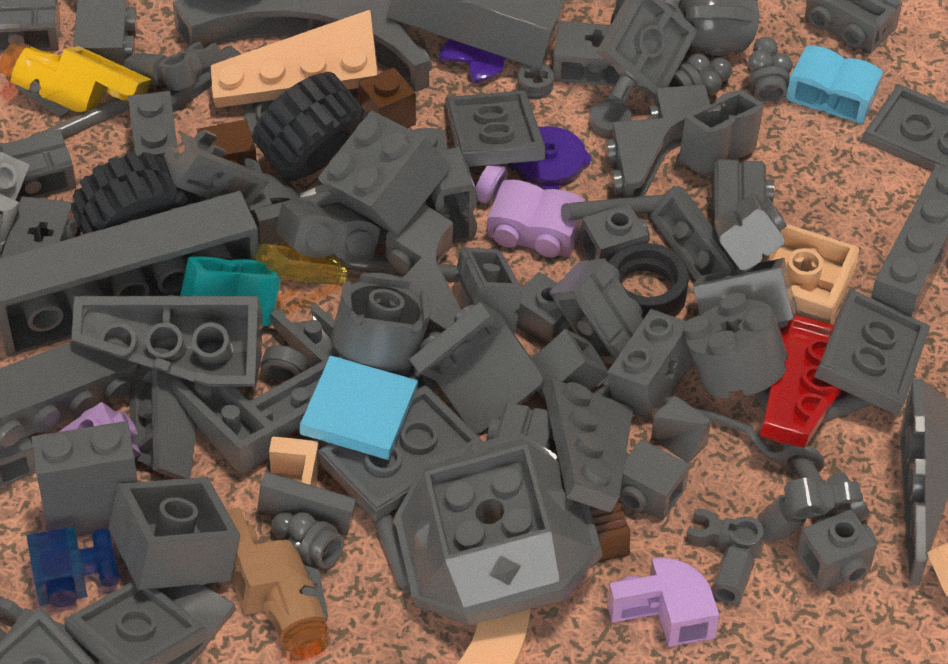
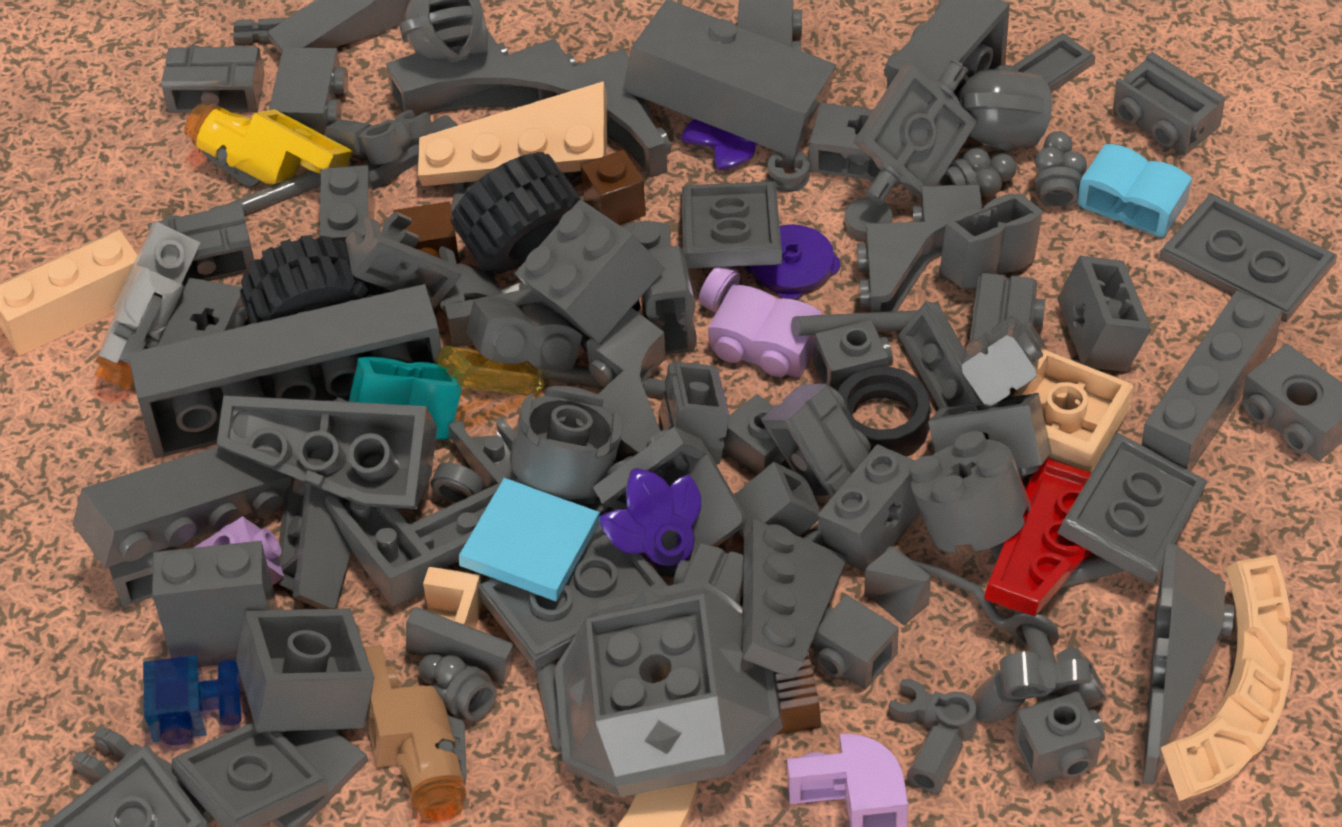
camera: 10 degrees right, 0 degrees up
none -> dark purple plate [599,468,701,566]
none -> dark grey brick [1057,256,1151,372]

